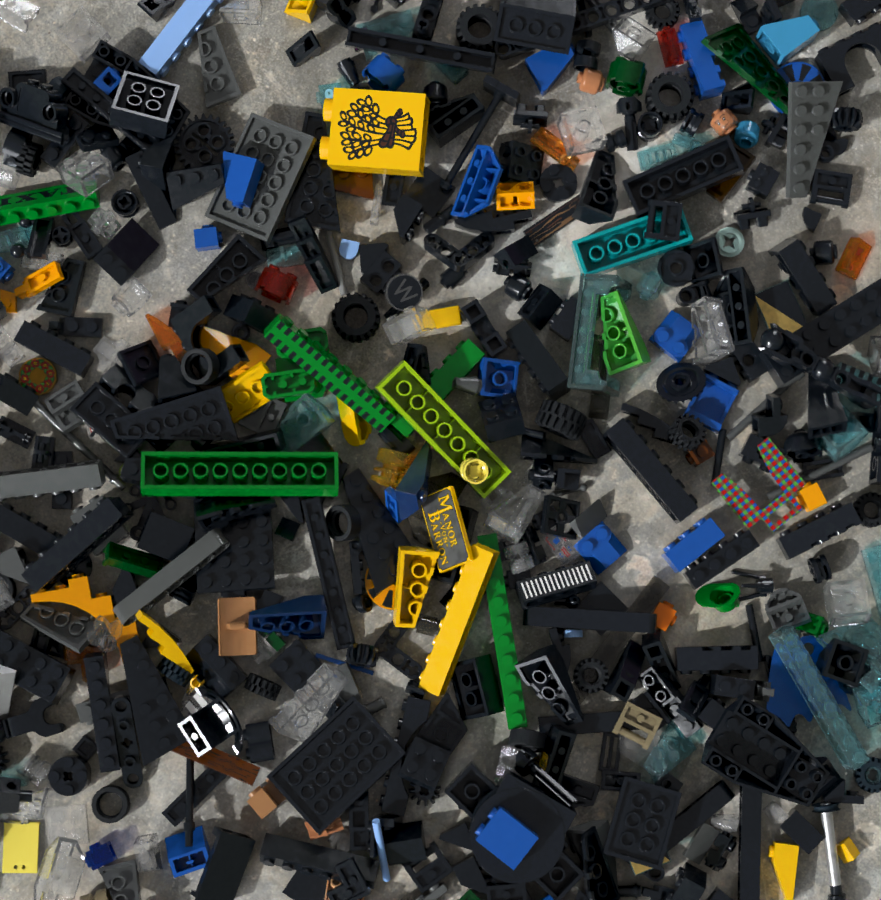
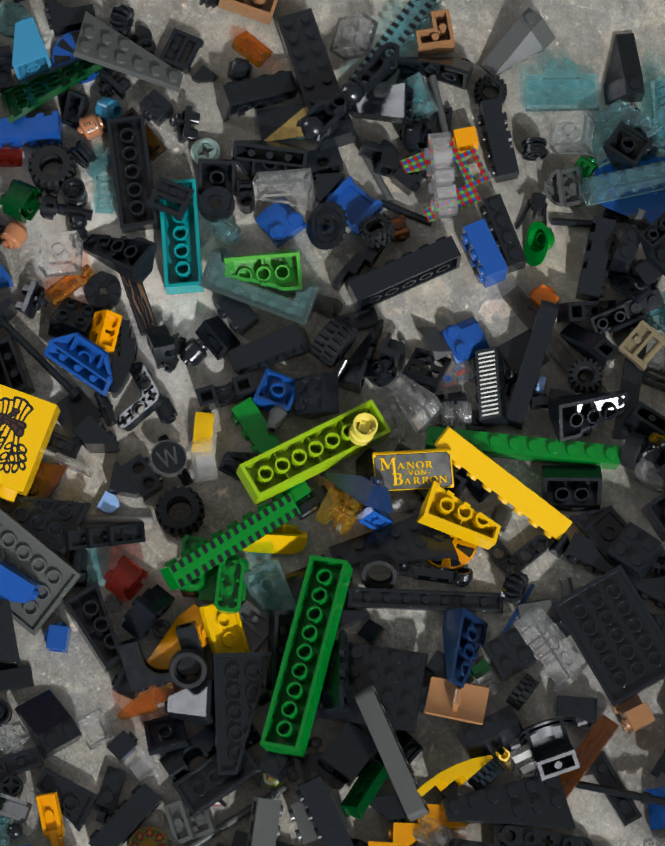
camera: 80 degrees left, 10 degrees down
none -> black brick [106,730,139,763]
none -> clear wedge [424,132,458,218]

